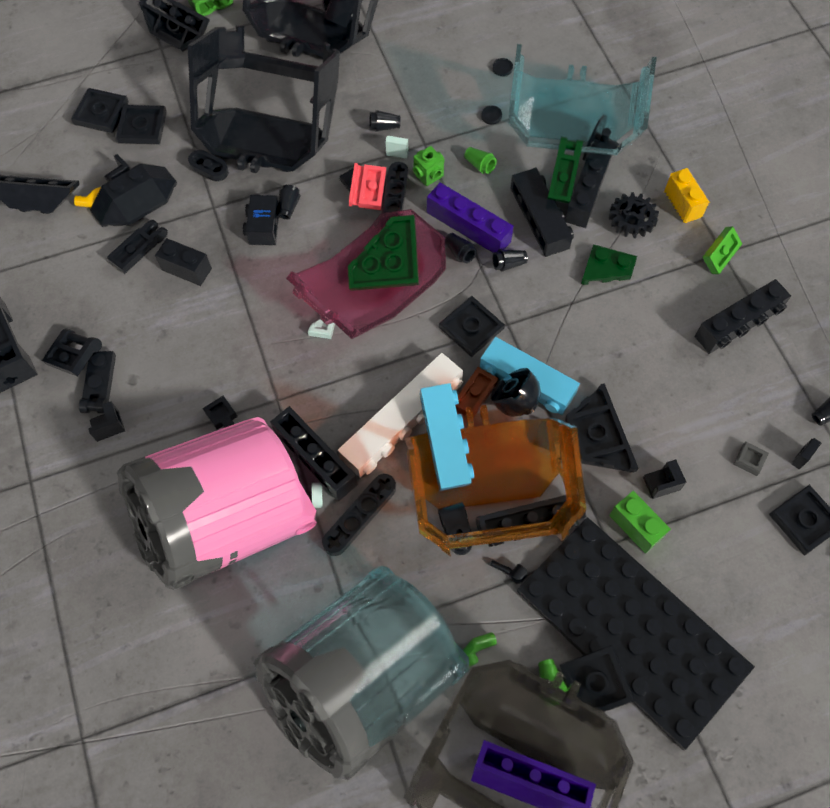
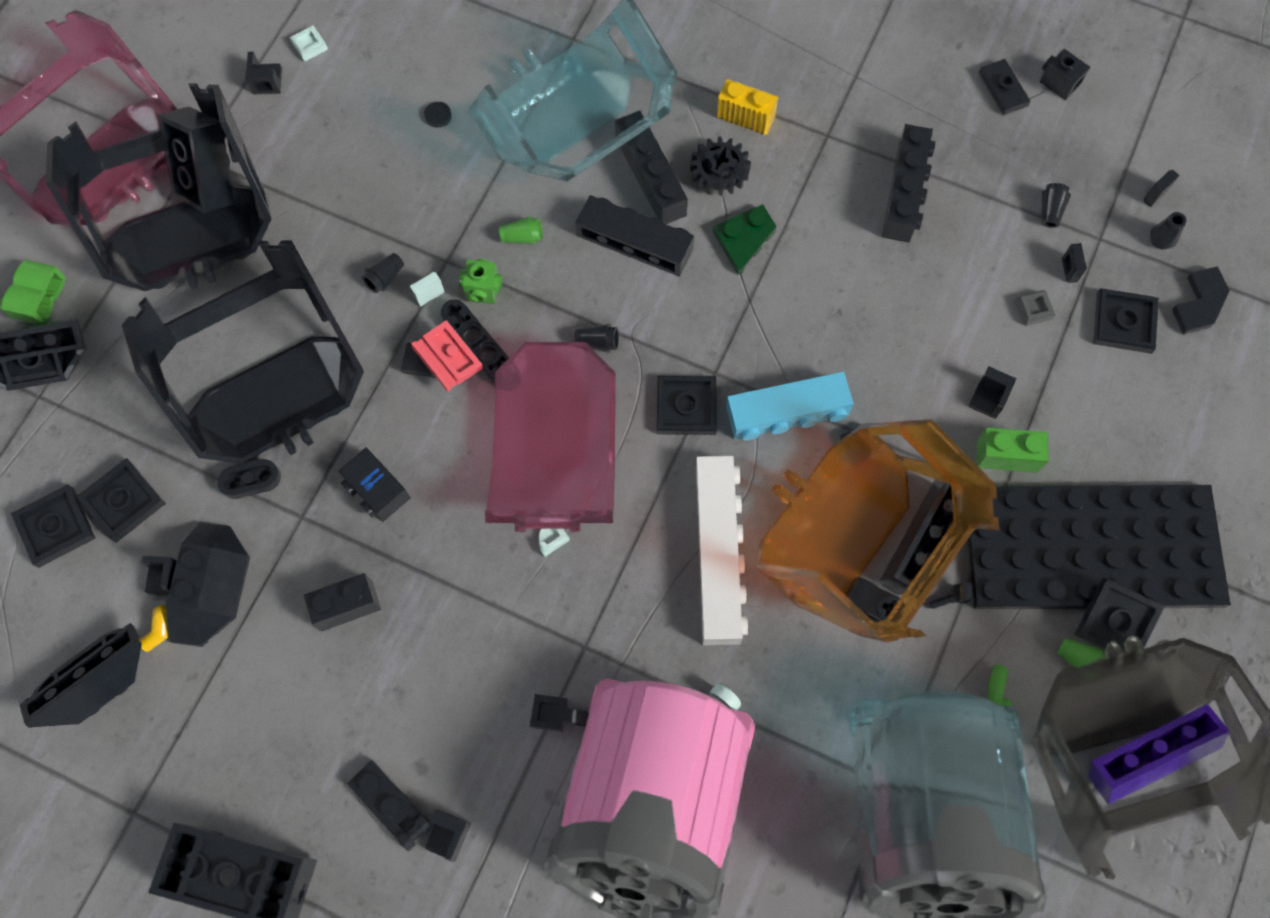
camera: 45 degrees left, 5 degrees up
black plate [41,328,102,377] -> none
black hinge [107,220,168,274] -> none
black brick [270,406,358,501] -> none
black cone [278,184,301,220] -> none
black beam [322,474,396,556] -> none
dark green plate [348,215,419,291] -> none
medium azure brick [419,383,474,491] -> none
dark purple brick [427,182,514,253] -> none
copper plate [455,367,498,419] -> none
black piece [481,105,502,125] -> none
black cylinder [490,368,541,417] -> none
black cone [492,249,528,272] -> none
dark green plate [547,136,583,203] -> none
black wing [565,383,639,473] -> none
black shield [582,115,619,160] -> none
bright green plate [703,226,742,274] -> none

